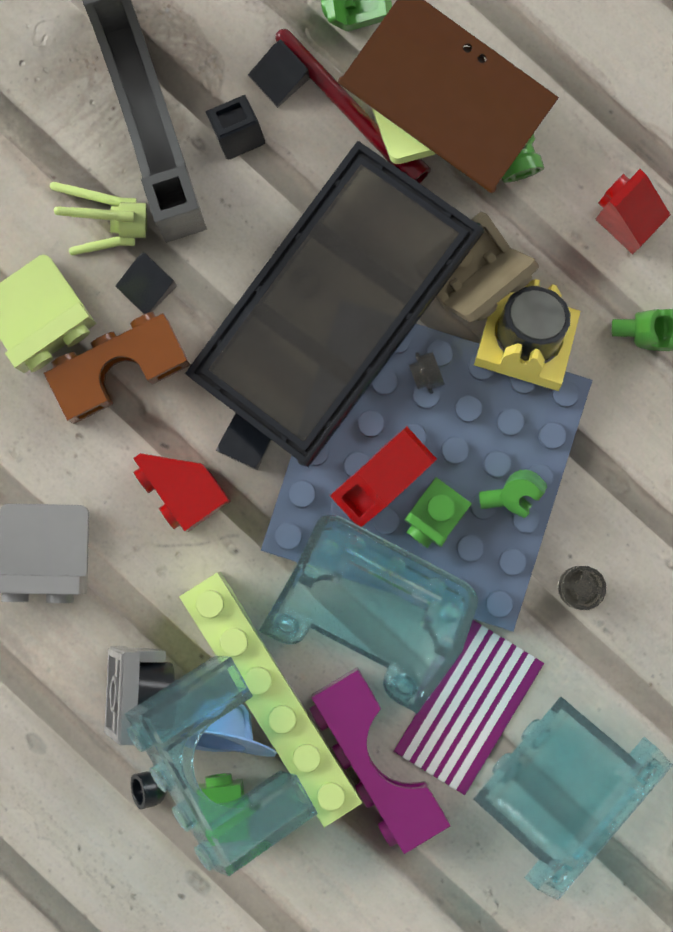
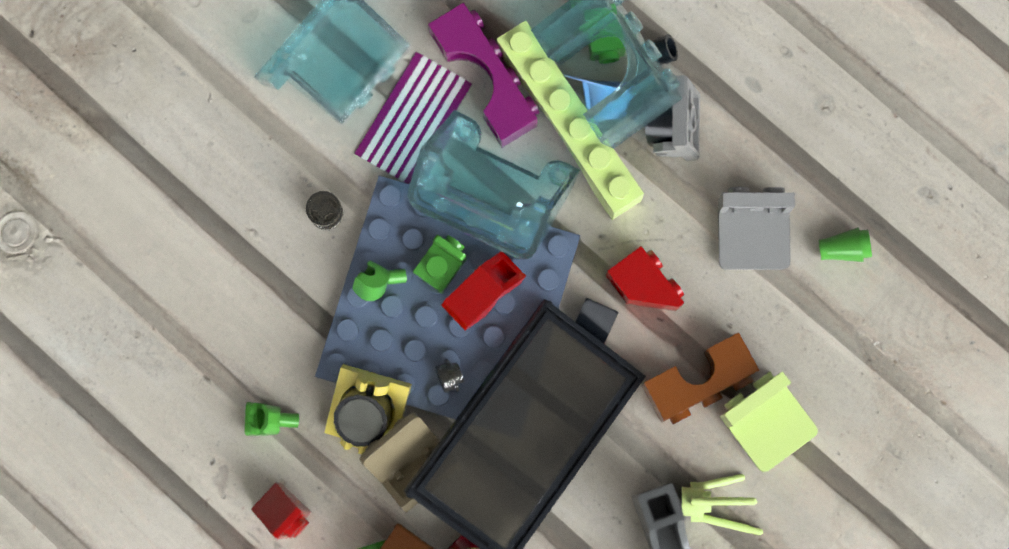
camera: 175 degrees left, 5 degrees down
black slope [115,251,177,314] -> none

